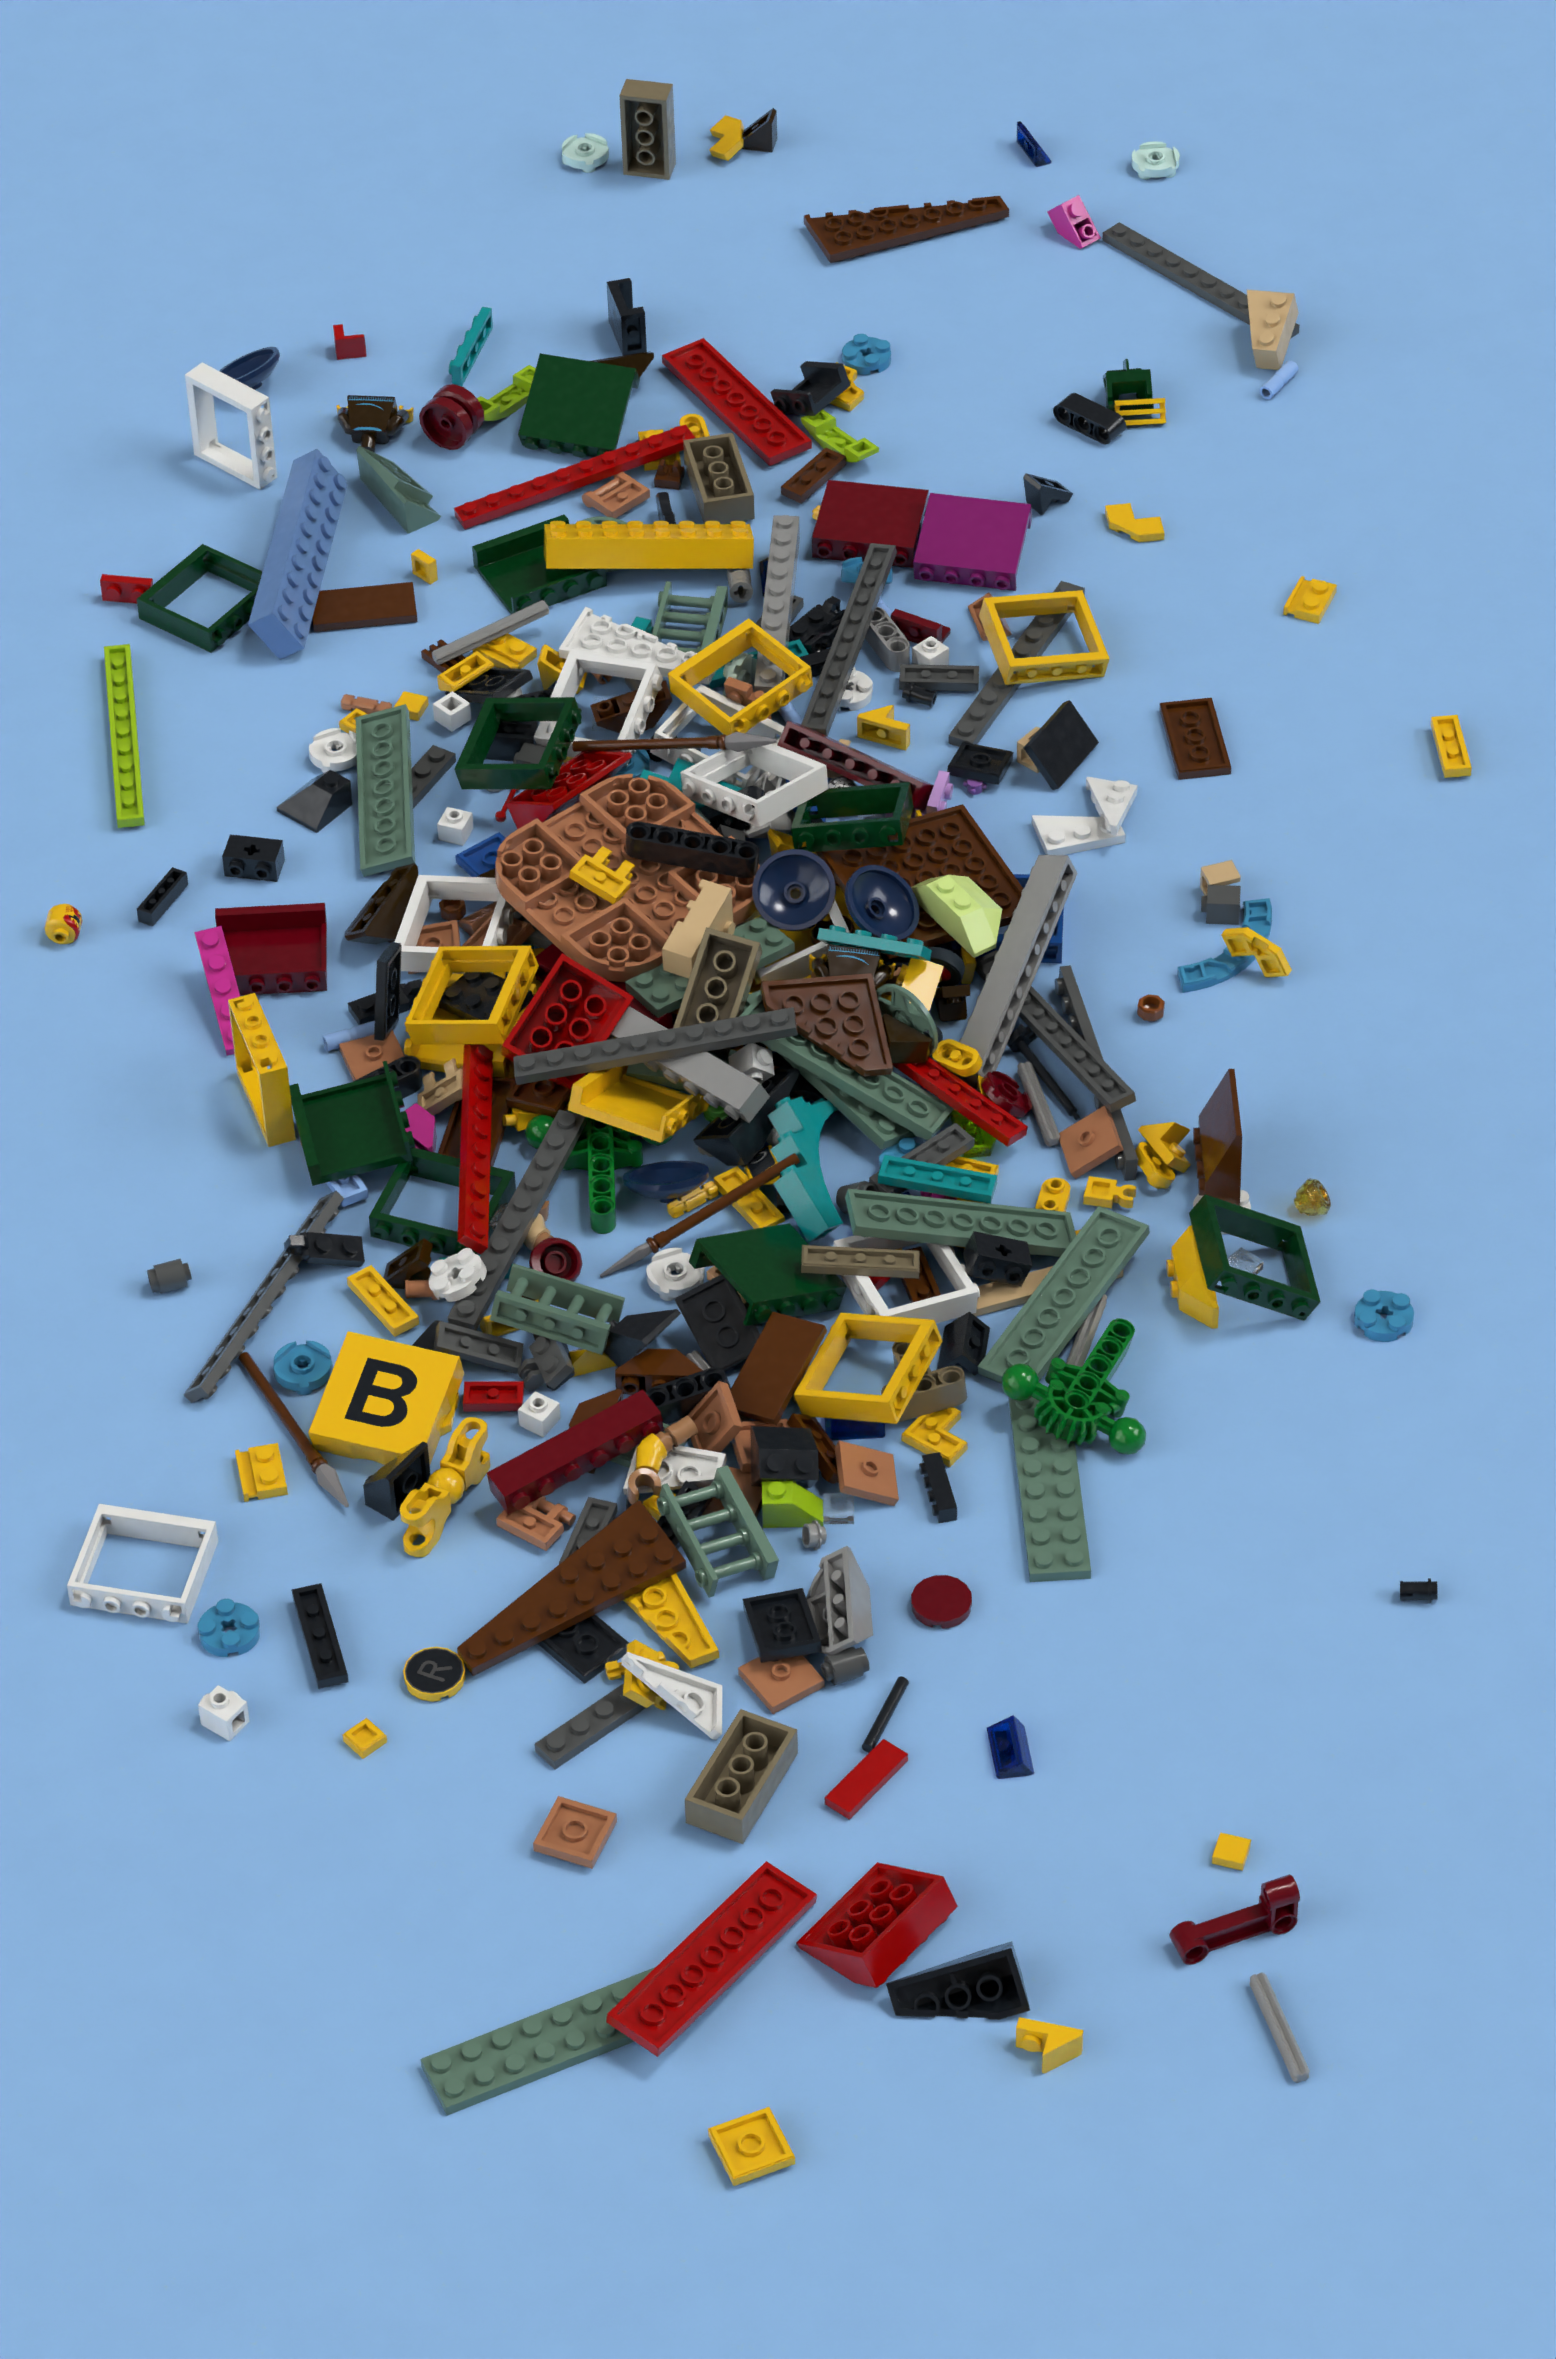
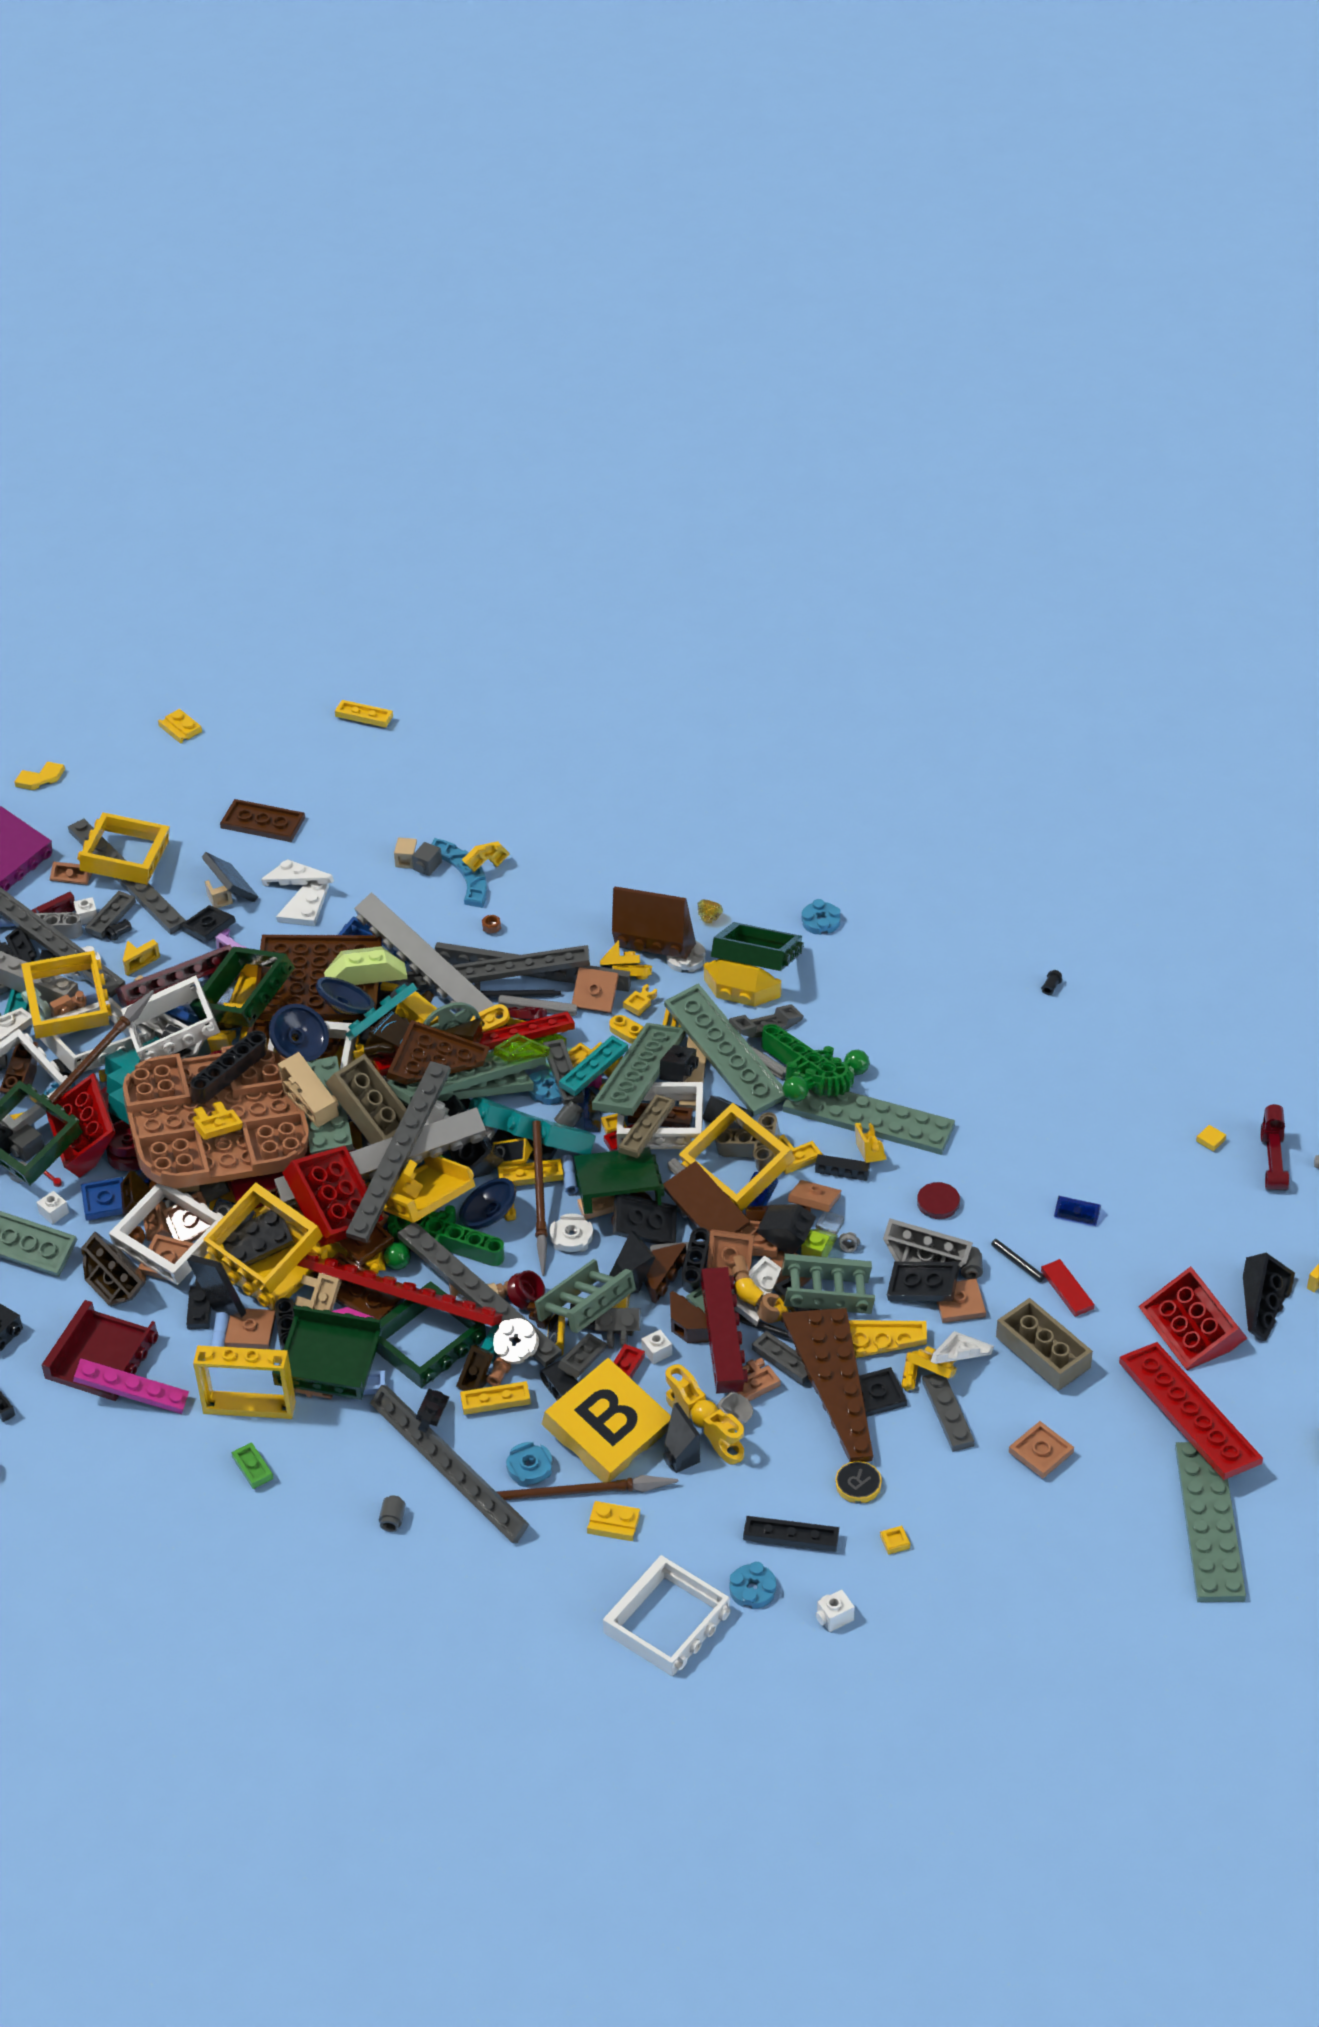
camera: 65 degrees left, 0 degrees up
none -> bright green plate [231,1442,273,1489]
none -> yellow slope [392,1159,423,1199]
none -> clear neon green wing [494,1033,550,1062]
none -> light grey hair [717,1392,753,1425]
none -> dark grey slope [728,1004,804,1038]
none -> yellow hinge [855,1123,886,1163]

